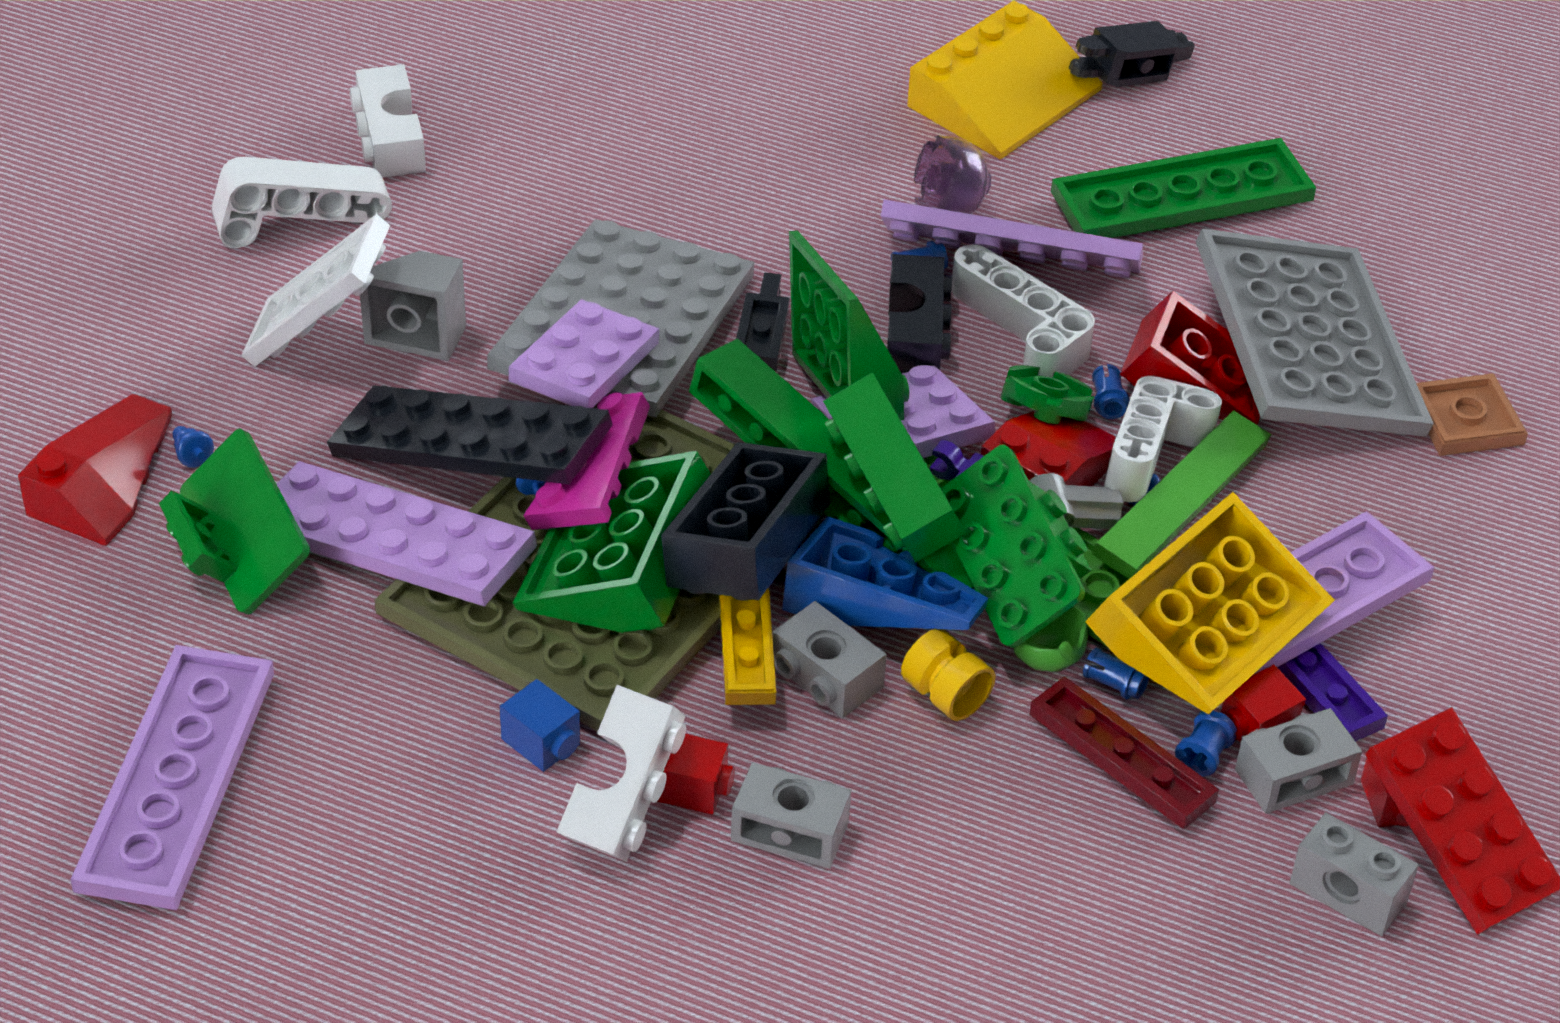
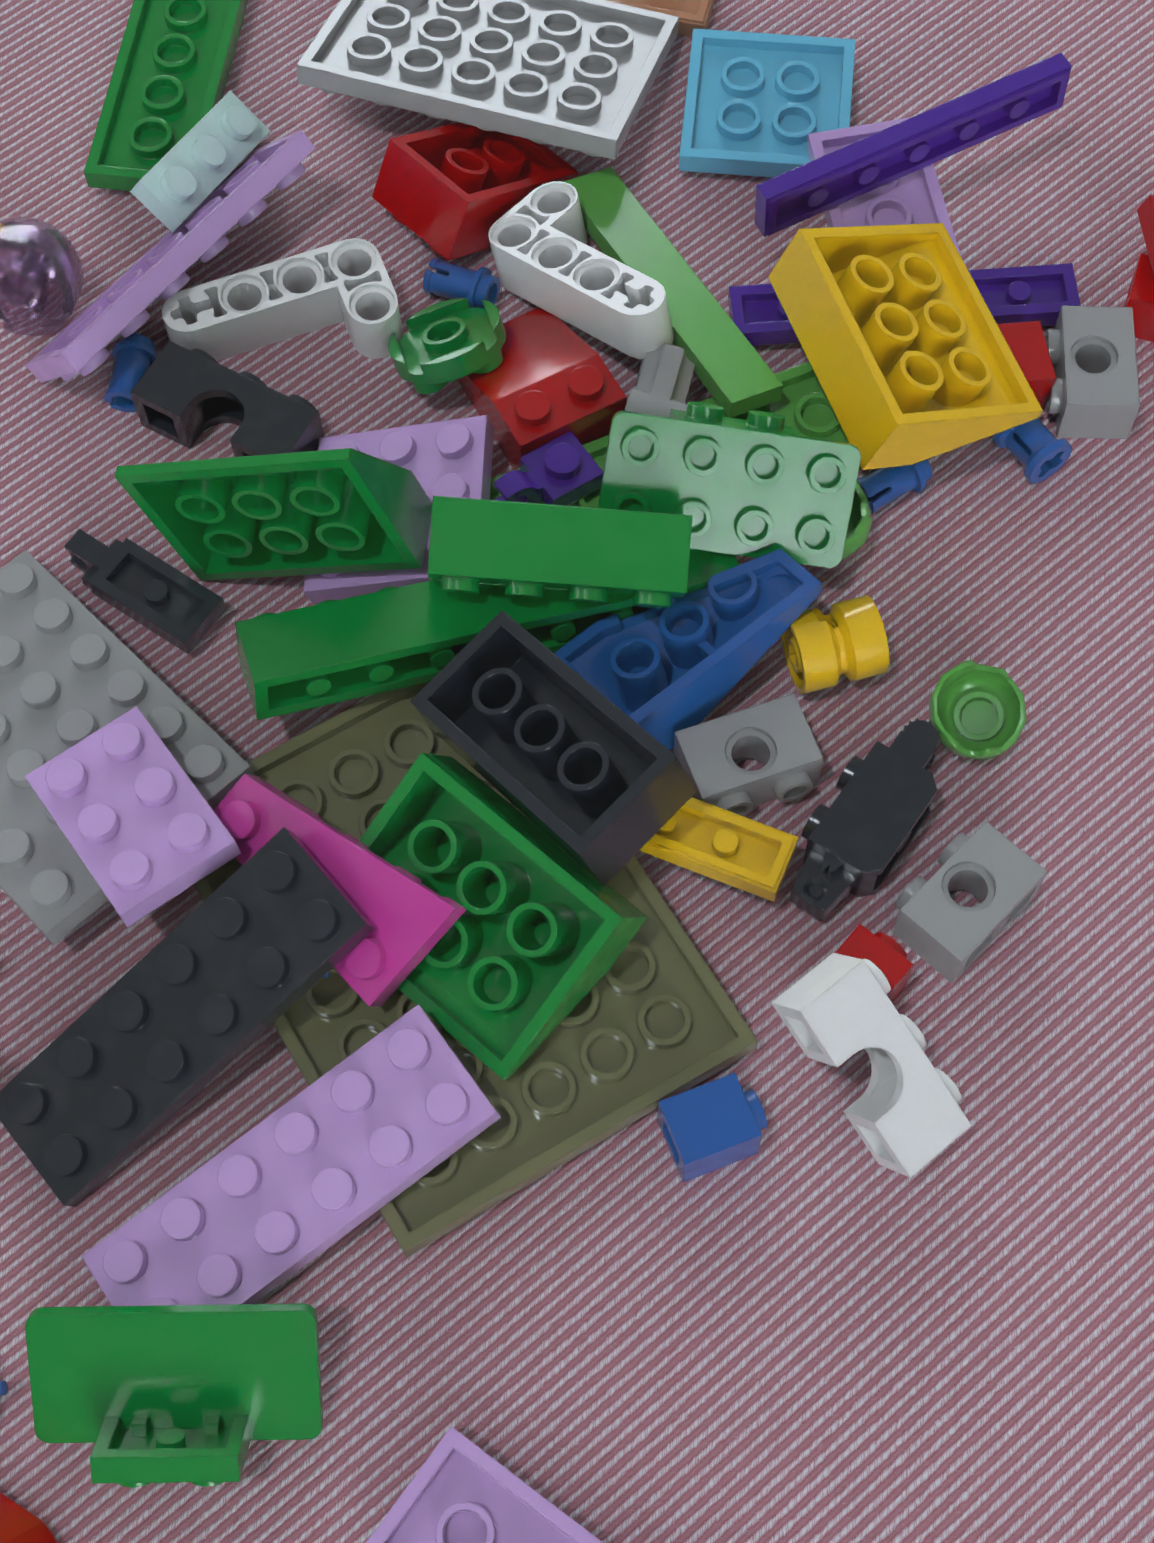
camera: 60 degrees left, 20 degrees up
dark red plate [1029,676,1219,830] -> none
none -> light aqua plate [130,90,270,233]
none -> medium azure plate [679,28,856,177]
none -> dark purple tile [754,52,1072,237]
none -> black hinge [789,718,940,920]
none -> bright green hair [929,660,1027,760]

